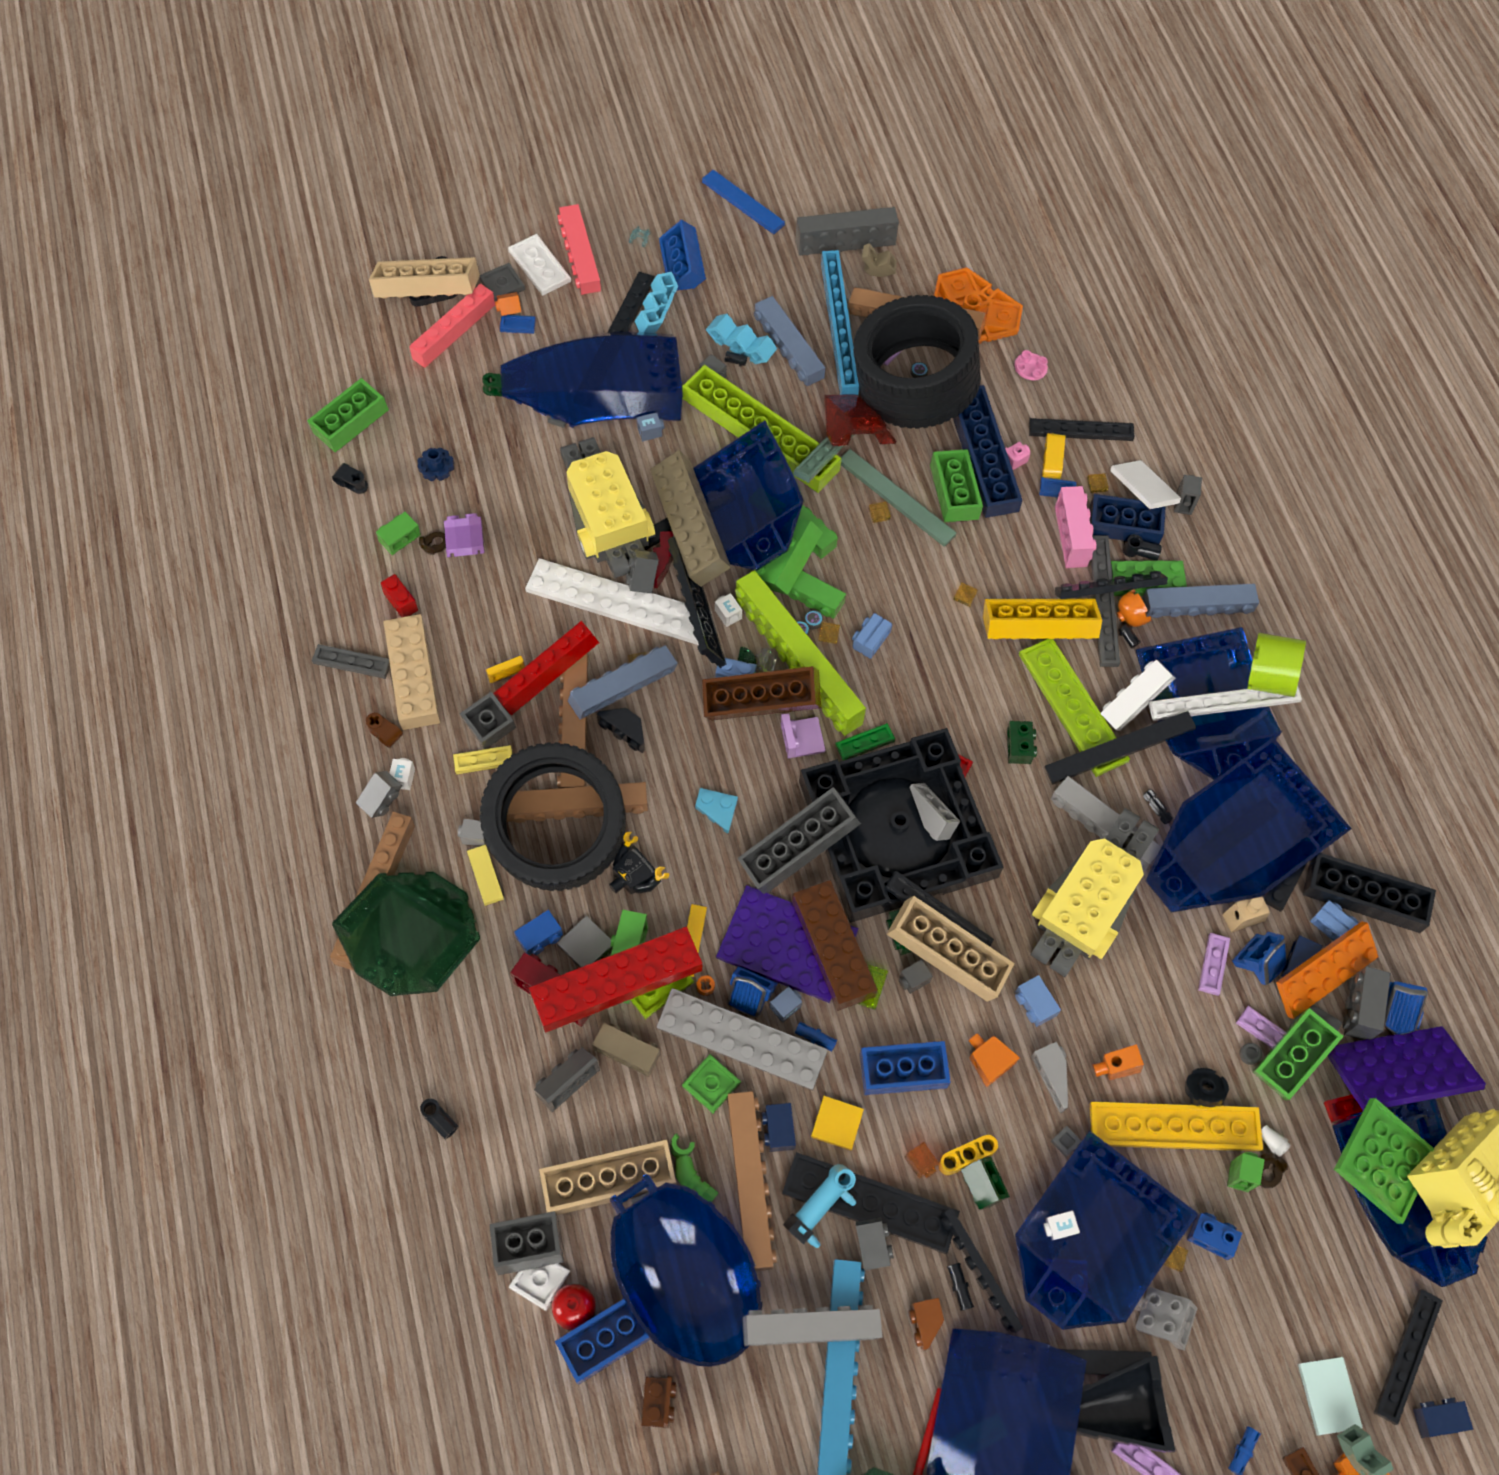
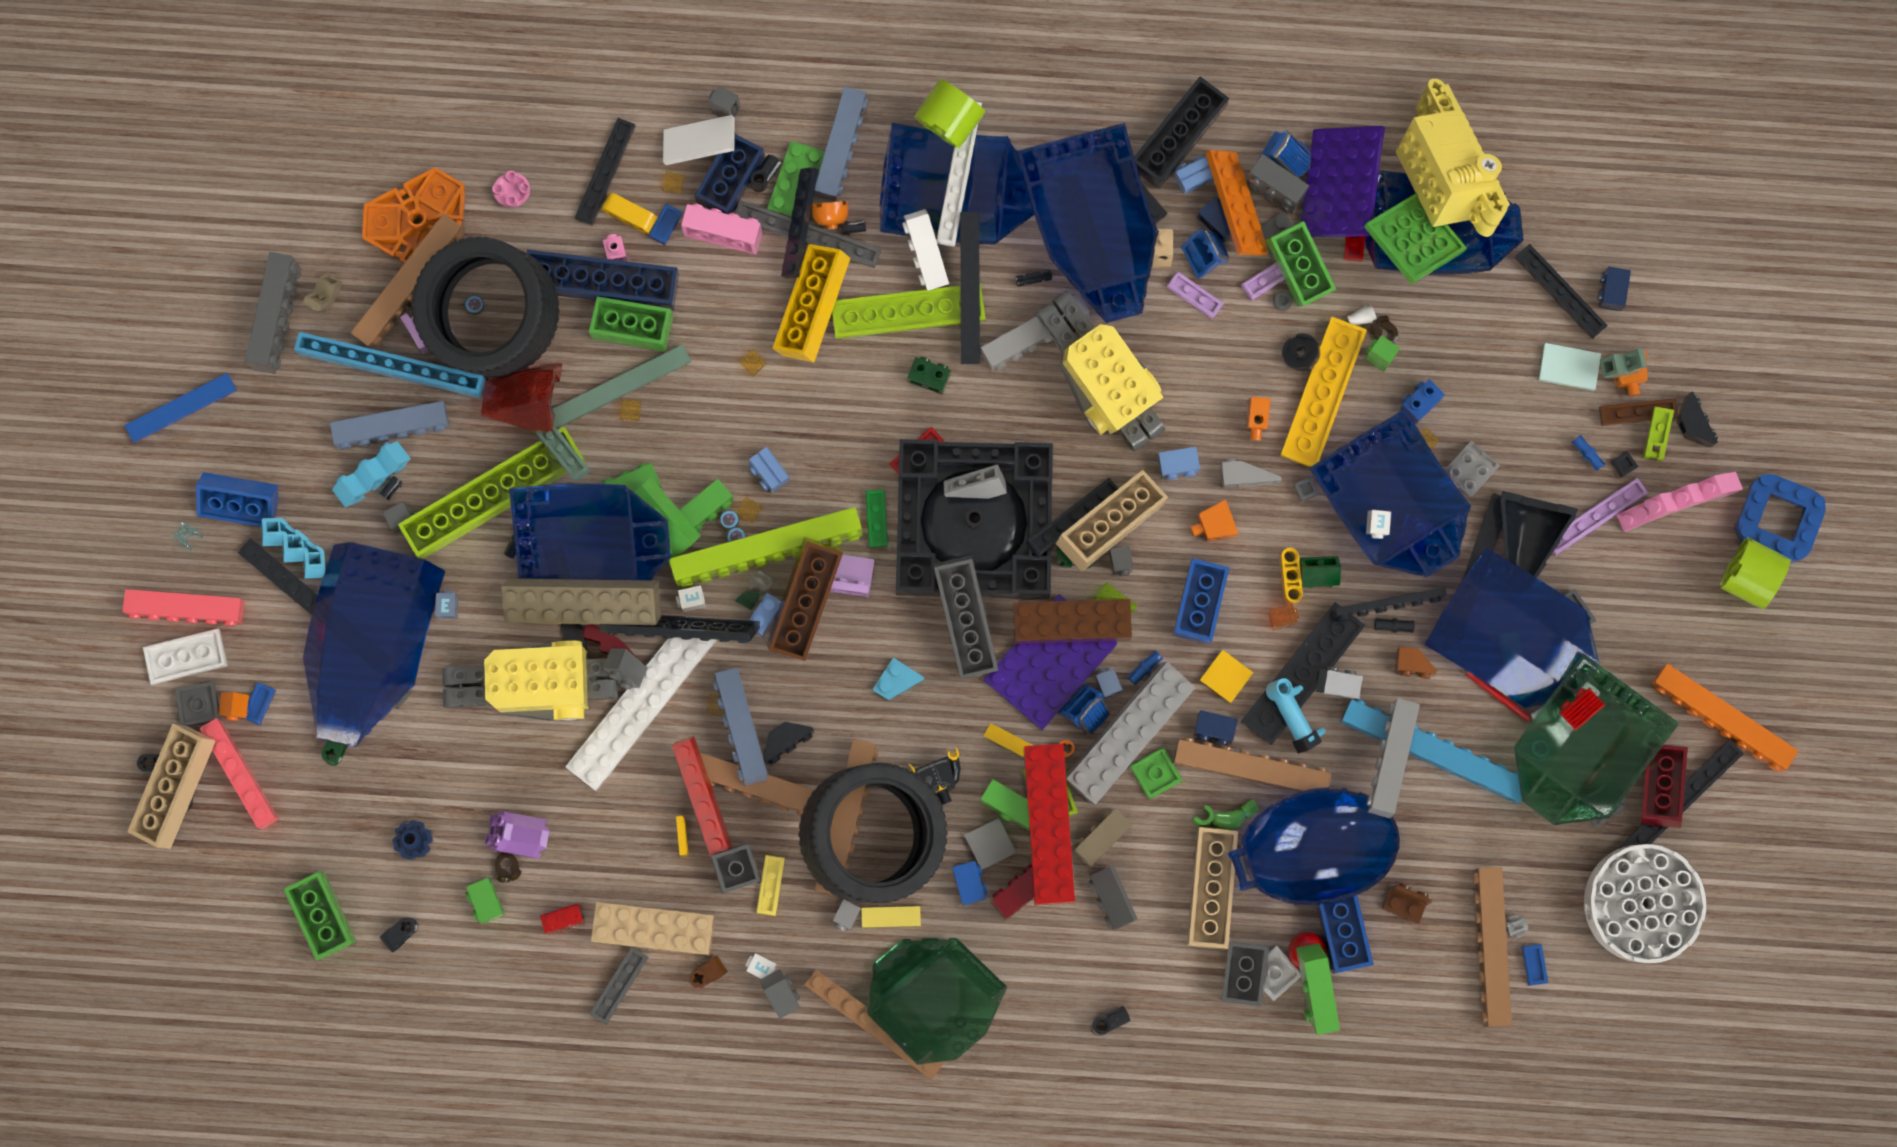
camera: 70 degrees left, 15 degrees up
none -> bright green brick [1296,943,1340,1035]

